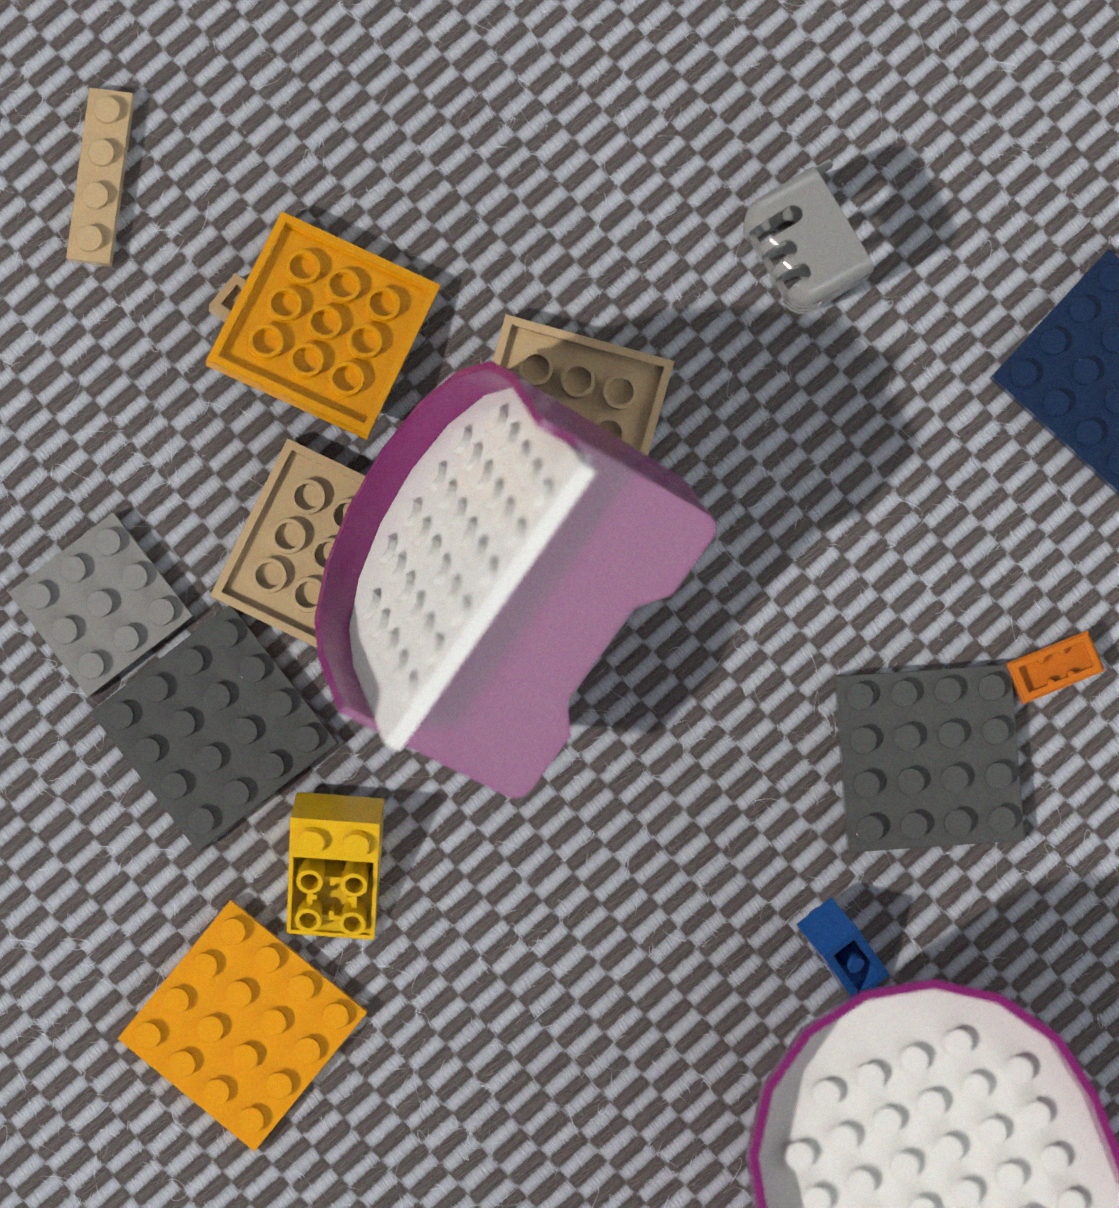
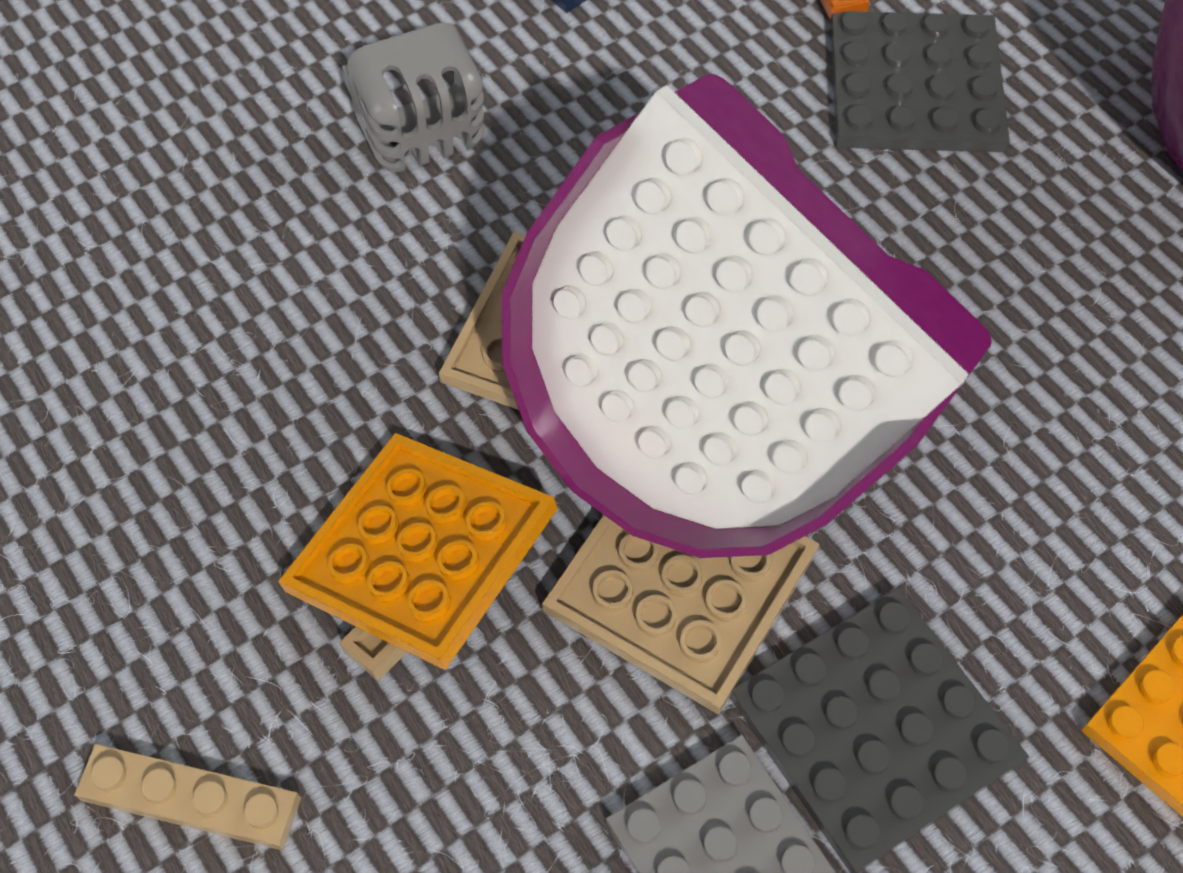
camera: 80 degrees left, 25 degrees down
yellow slope [286,792,385,940] -> none
blue slope [796,897,890,996] -> none

